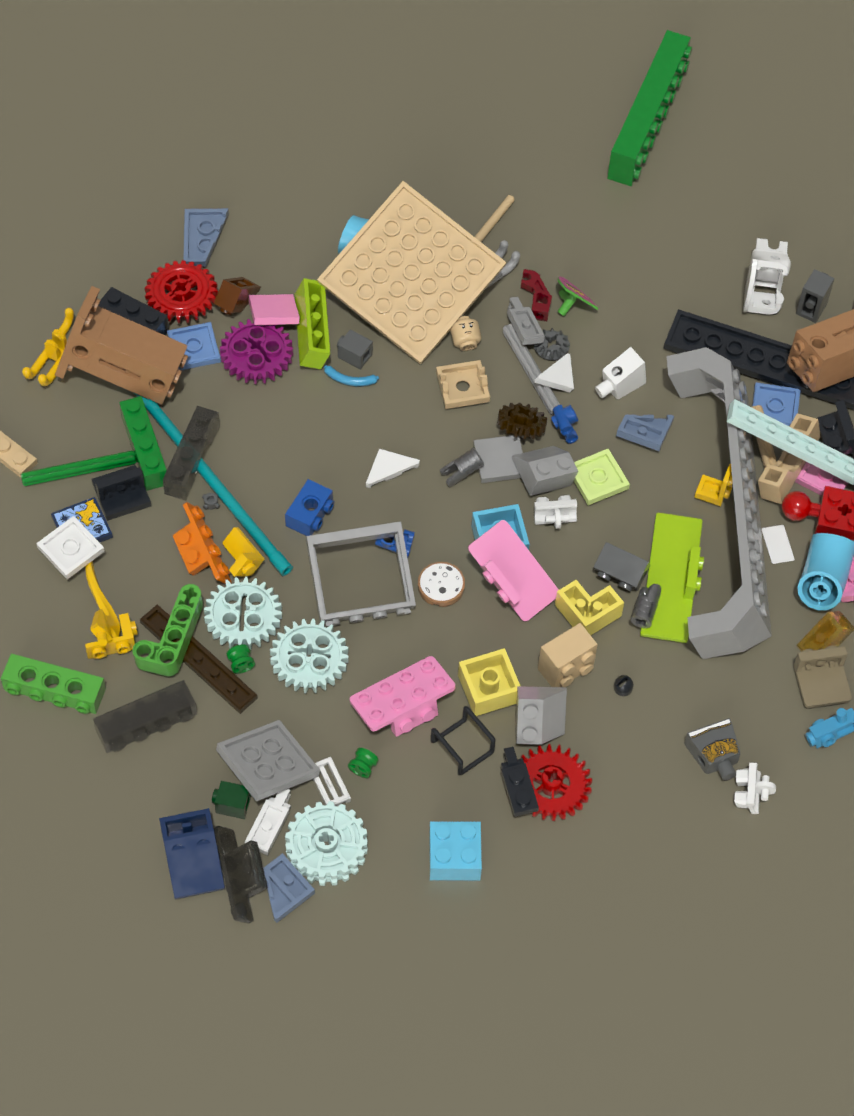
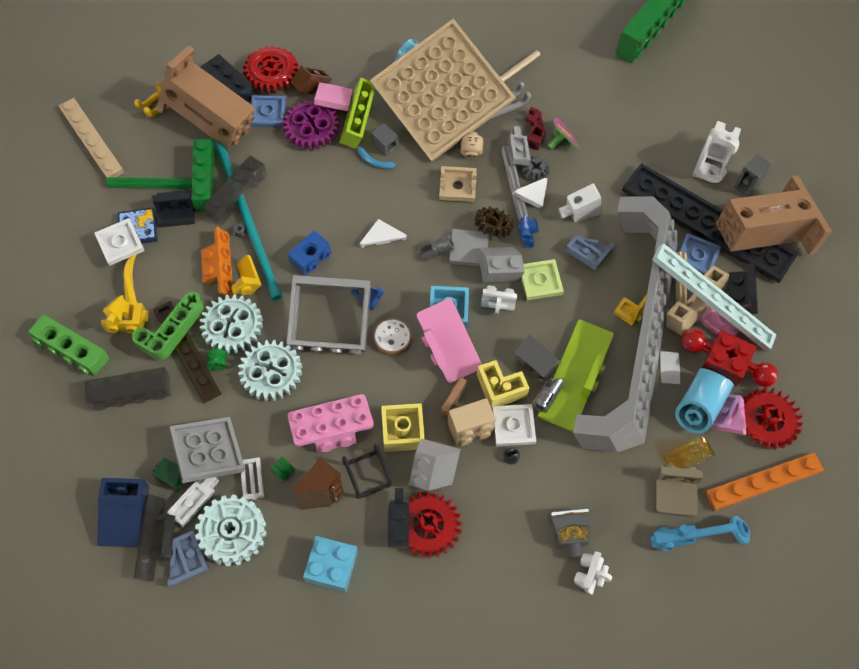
camera: 15 degrees right, 5 degrees up
sand blue wing [183,208,229,267] -> none
none -> reddish brown slope [292,458,344,510]
none -> medium nougat tile [441,377,467,419]
none -> white plate [492,404,536,446]

